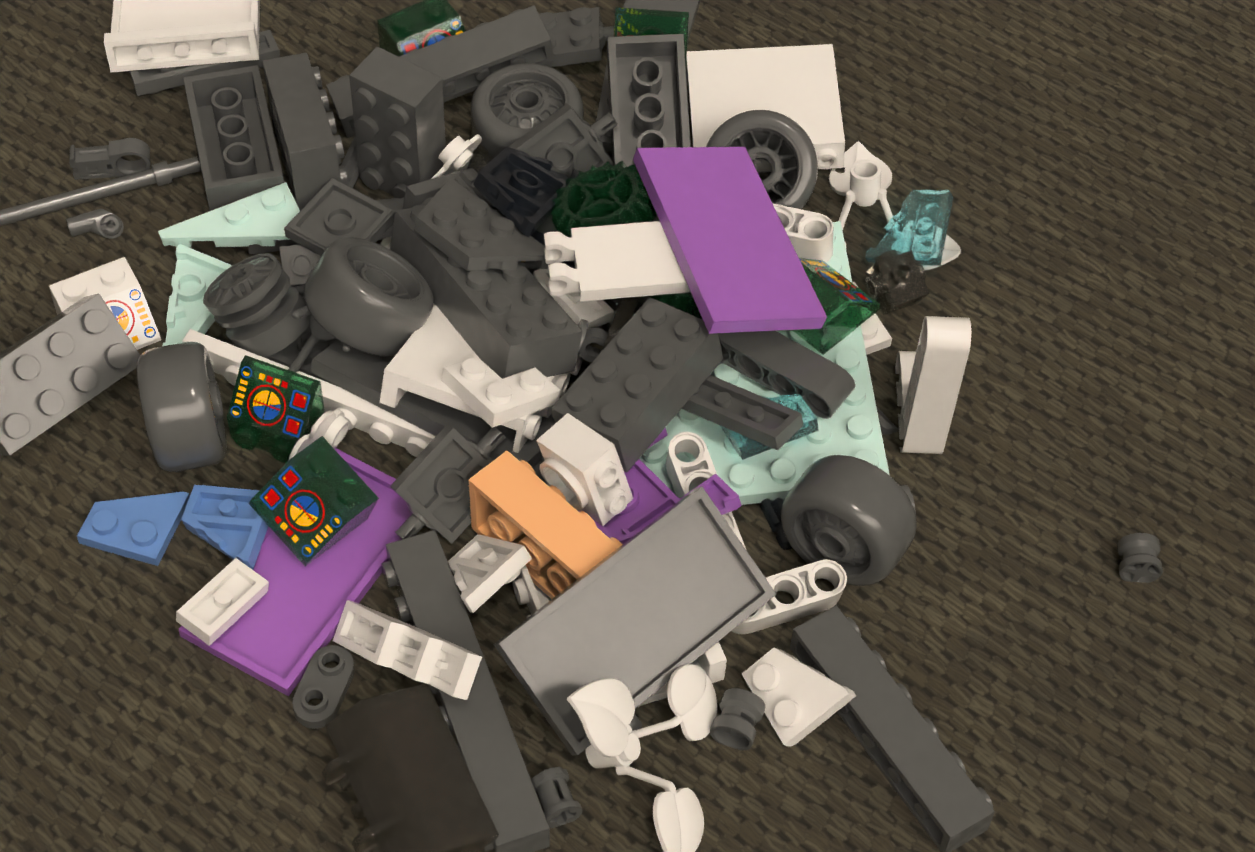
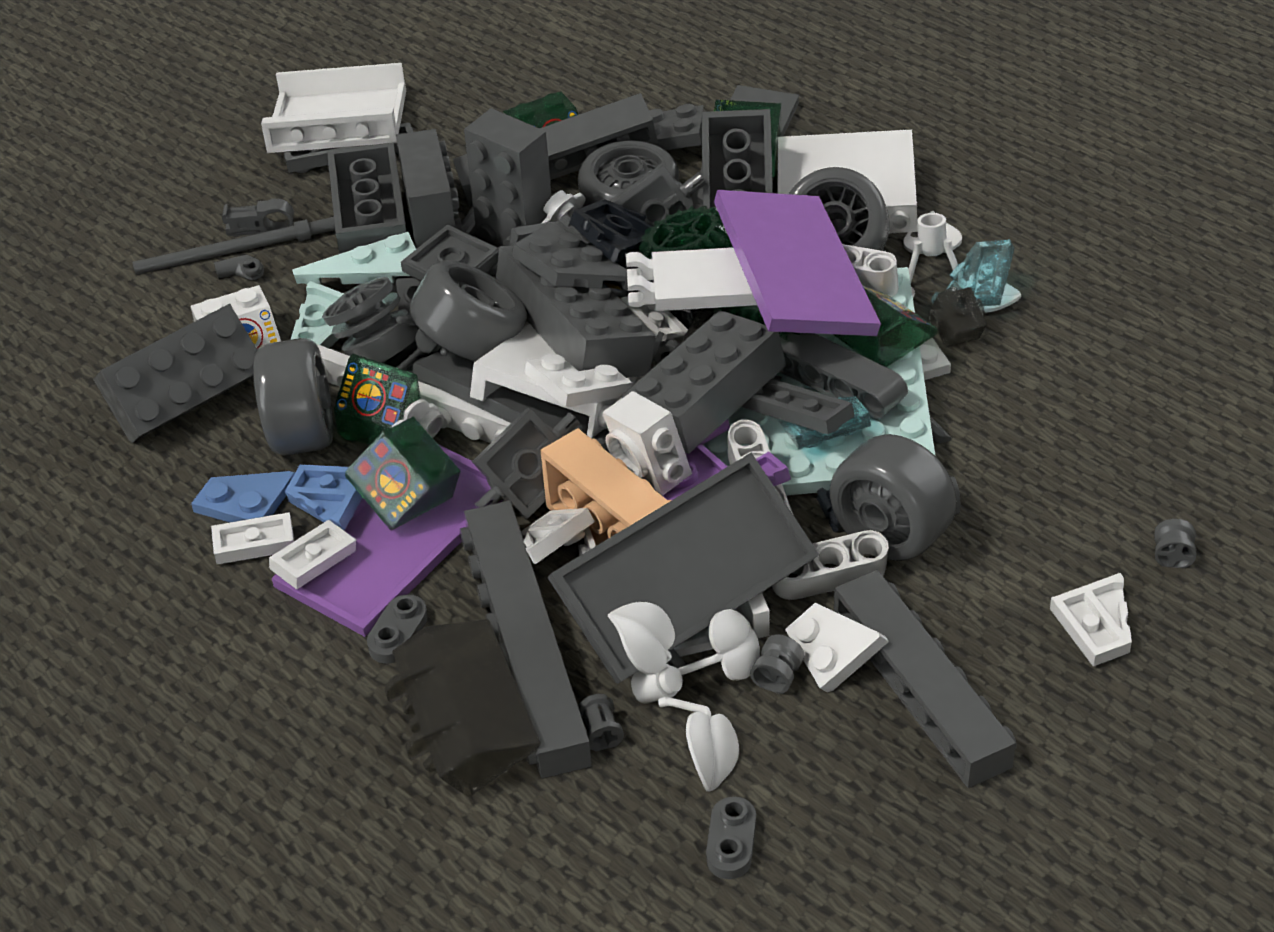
camera: 10 degrees right, 10 degrees down
white slope [333,600,482,700] -> none
white beam [895,316,971,454] -> none
none -> white plate [211,512,294,564]
none -> white wing [1050,573,1132,666]

